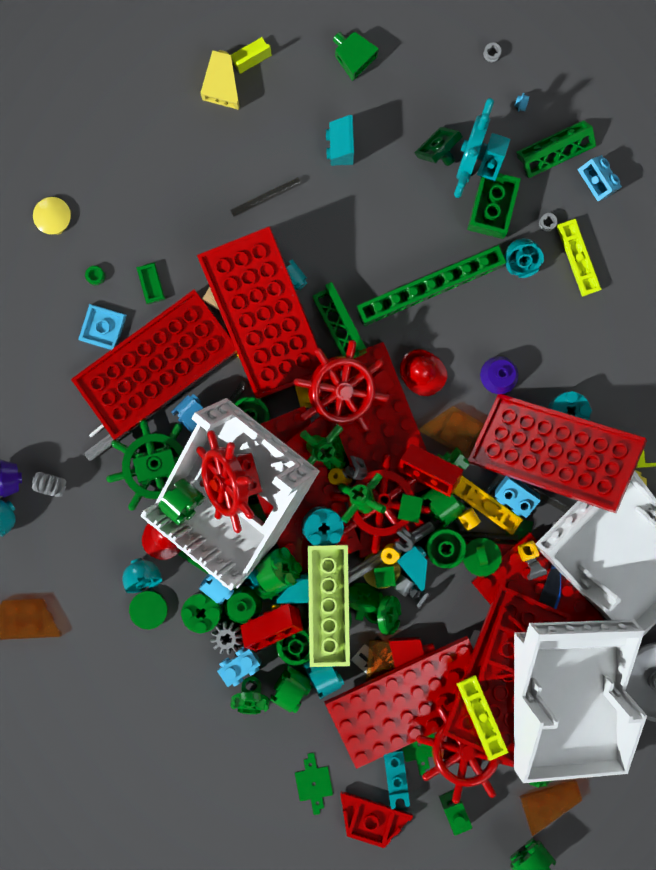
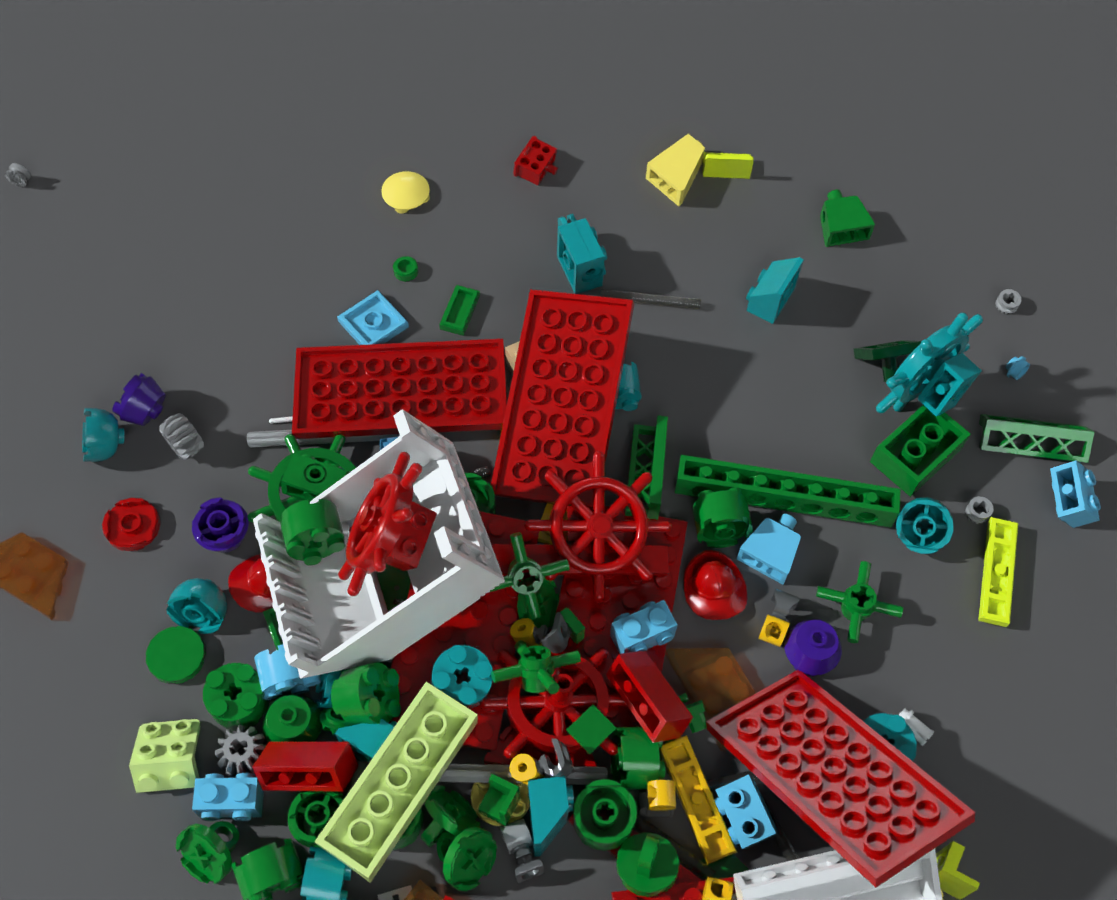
camera: 30 degrees right, 25 degrees down
none -> red tile [102,497,161,551]
none -> yellowish green bracket [129,719,201,793]
none -> dark purple cone [192,497,249,553]
none -> red piece [513,136,558,185]
none -> teal brick [557,213,607,294]
none -> green tile [560,607,585,645]
none -> medium azure brick [610,600,678,654]
none -> green brick [692,488,753,548]
none -> medium azure torso [737,514,801,585]
none -> leg [758,589,800,647]
none -> green bar [816,561,903,643]
none -> white pin [899,708,934,746]

